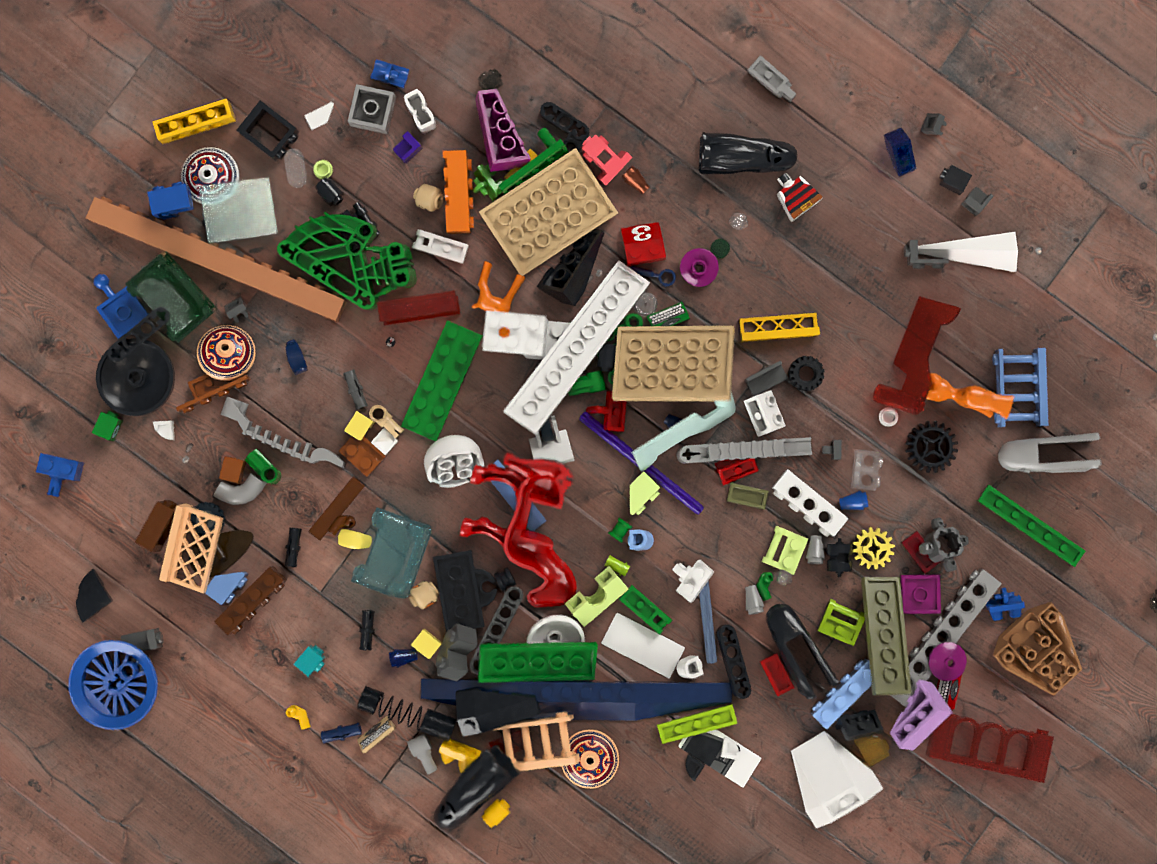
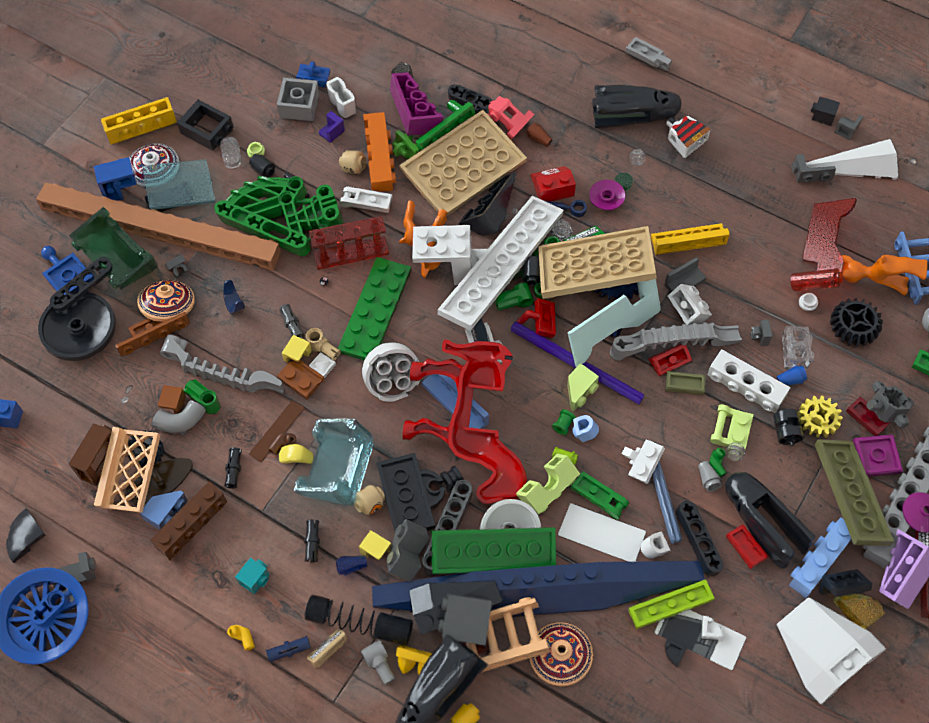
camera: 10 degrees left, 25 degrees down
green brick [92,410,123,441] -> none
white tile [153,421,175,440] -> none
white sticker [304,102,334,130] -> none
black tyre [788,356,825,391] -> none
light grey cone [806,535,825,564] -> none
lime plate [817,598,865,646] -> none
clear blue slope [884,128,916,177] -> none
dark grey tile [921,113,947,135] -> none
none -> dark grey piece [438,593,492,645]

